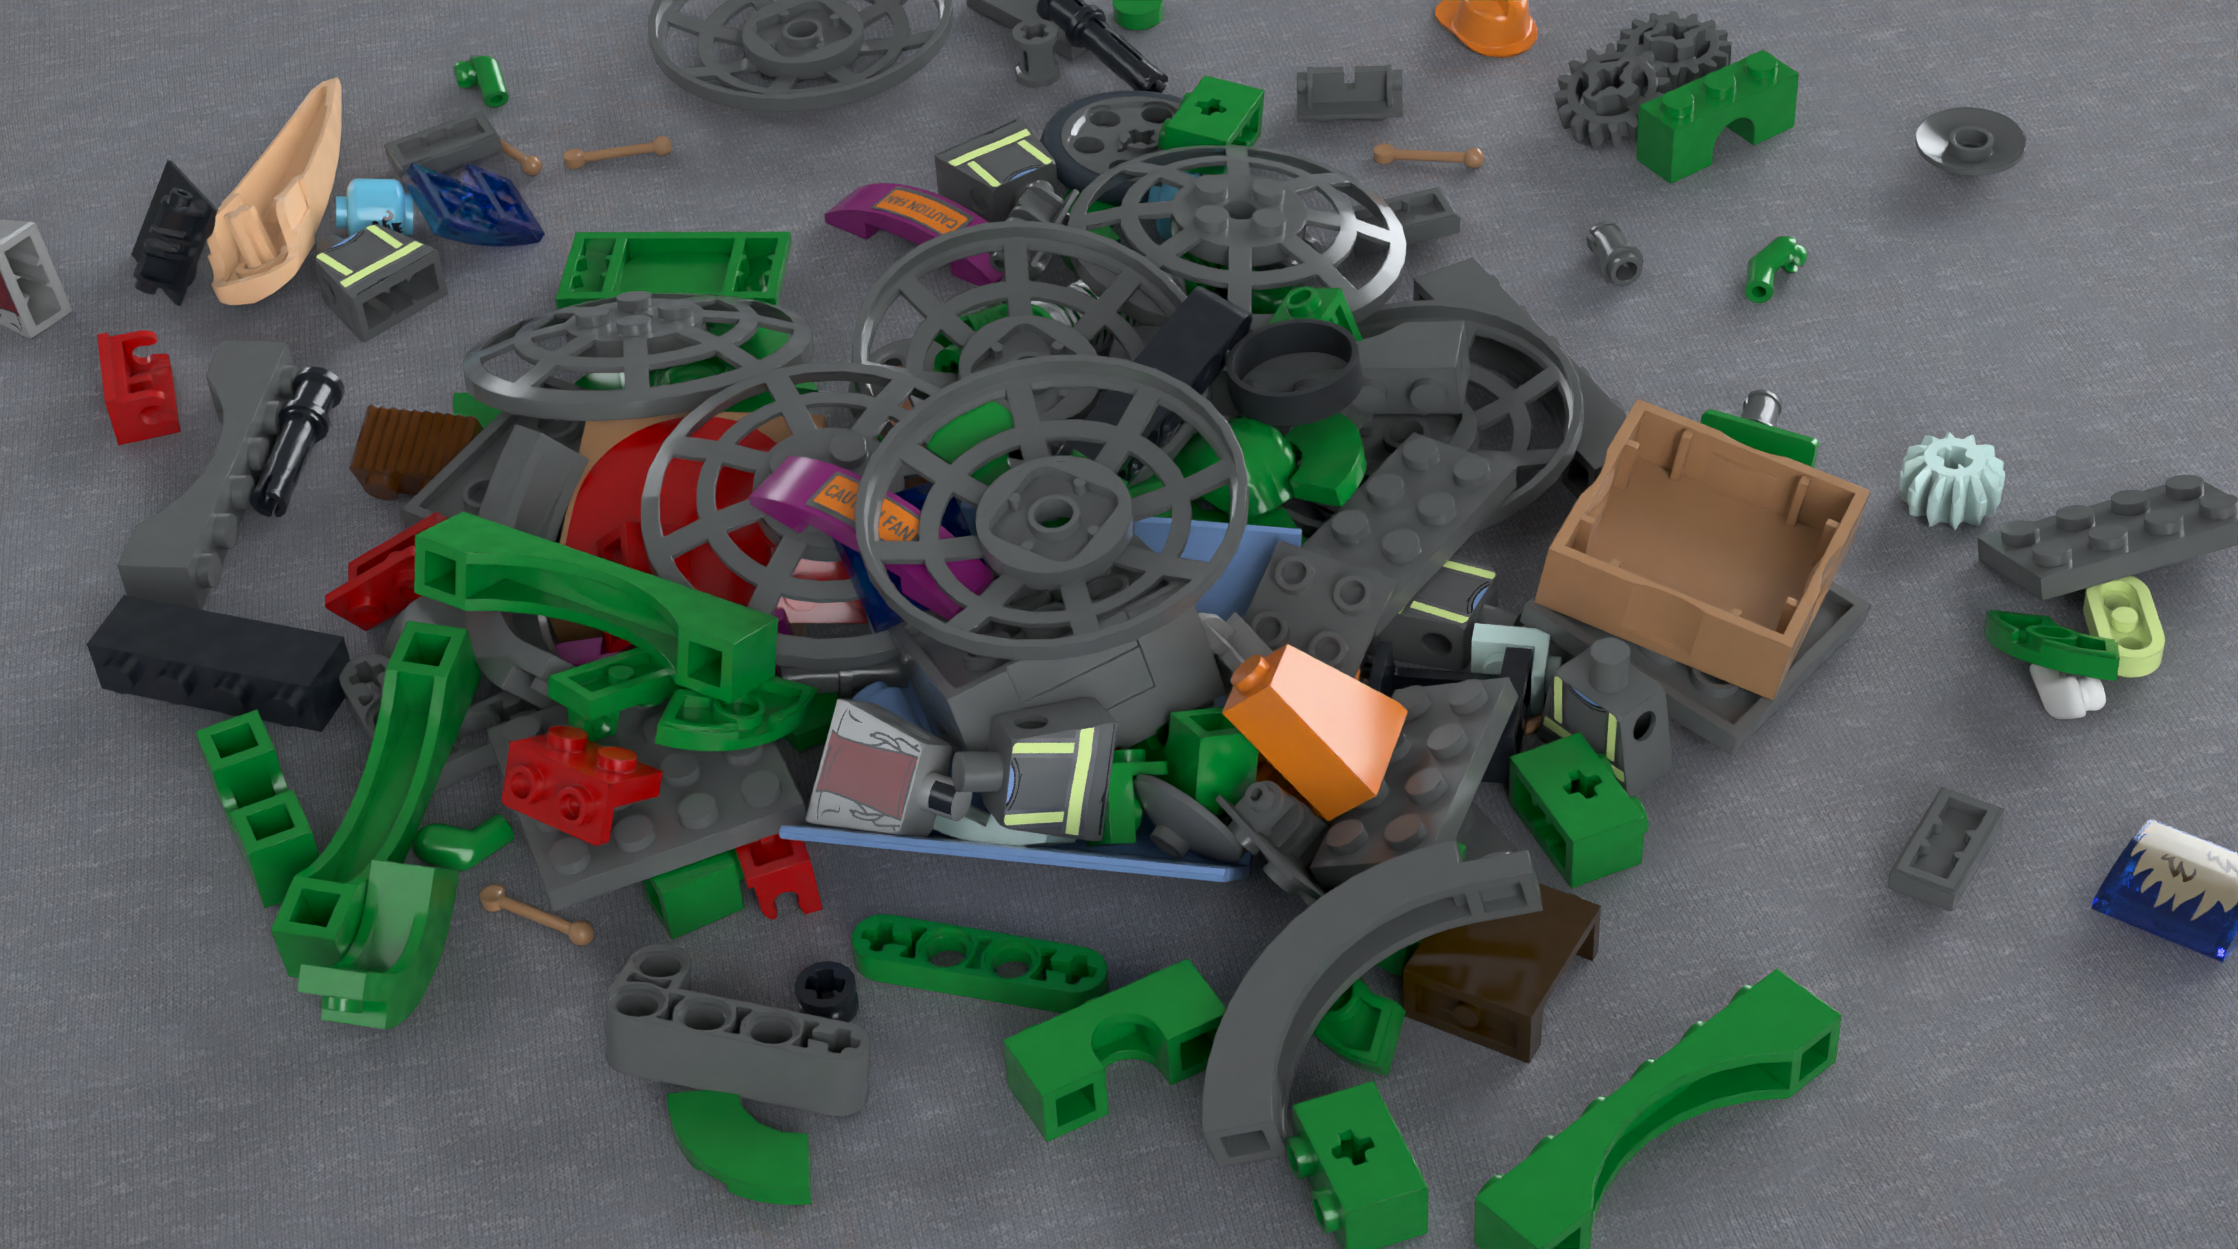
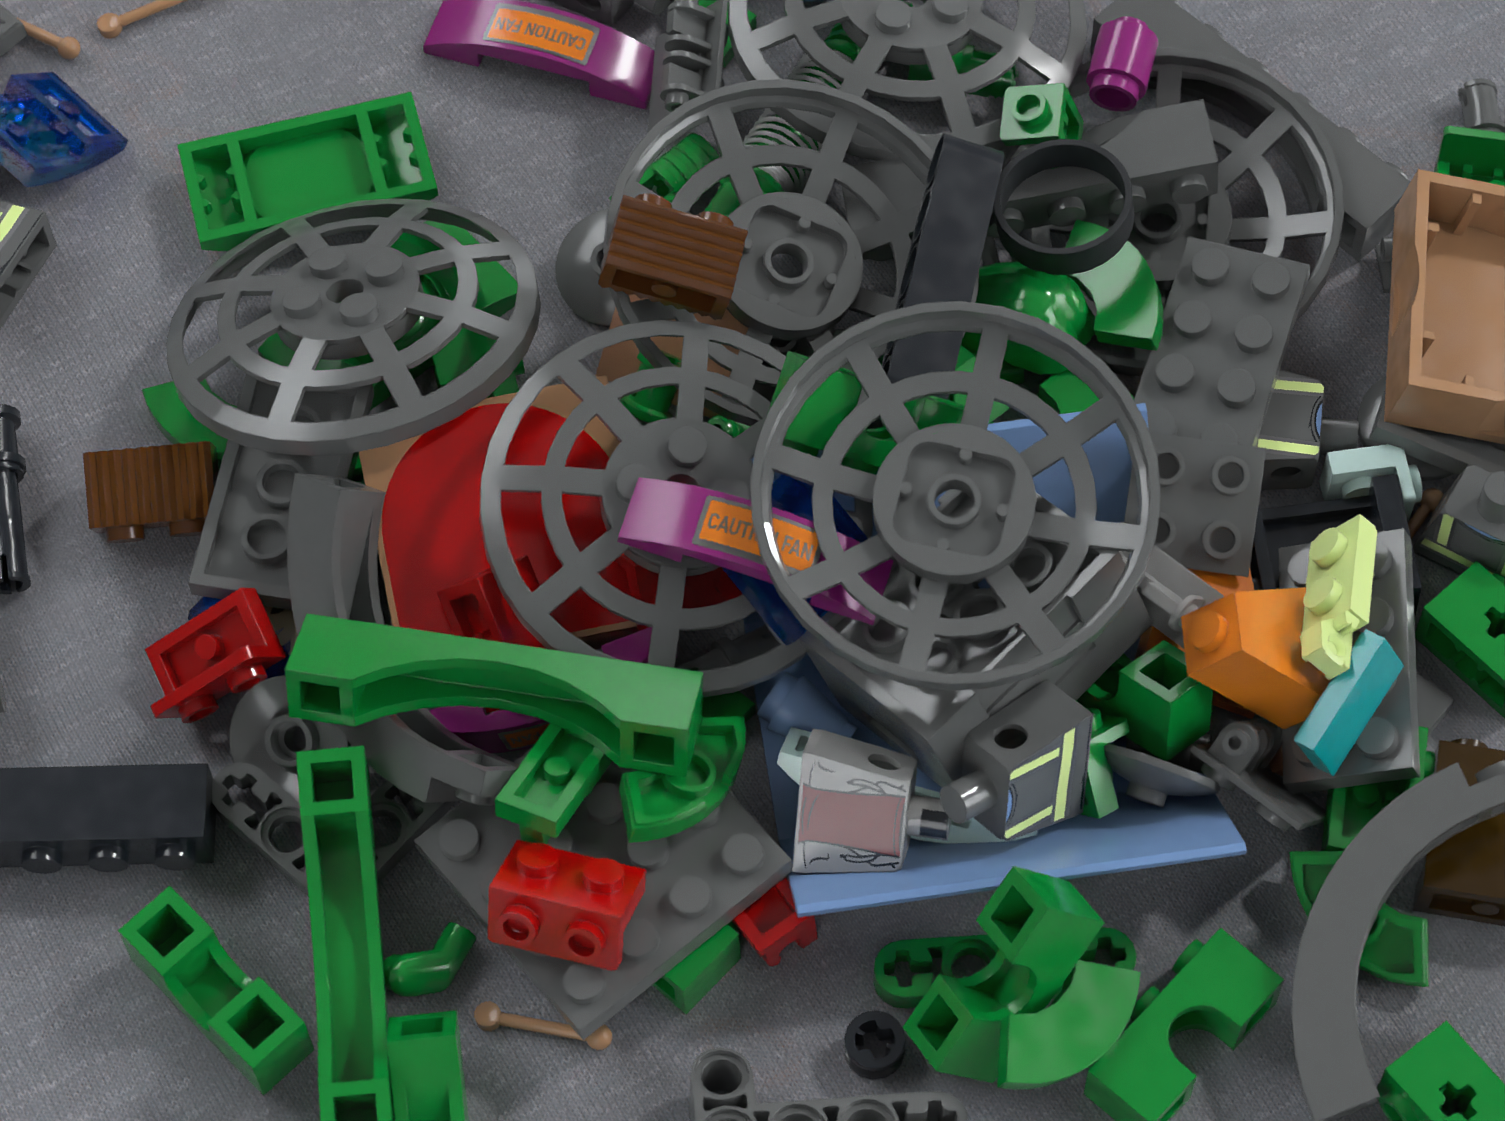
camera: 20 degrees left, 20 degrees up
none -> reddish brown brick [598,193,748,320]
none -> green arch [902,866,1105,1083]
none -> green tile [997,960,1140,1090]
none -> magenta brick [1086,16,1159,112]
none -> teal tile [1294,629,1404,776]
none -> yellowish green hinge [1300,514,1377,680]

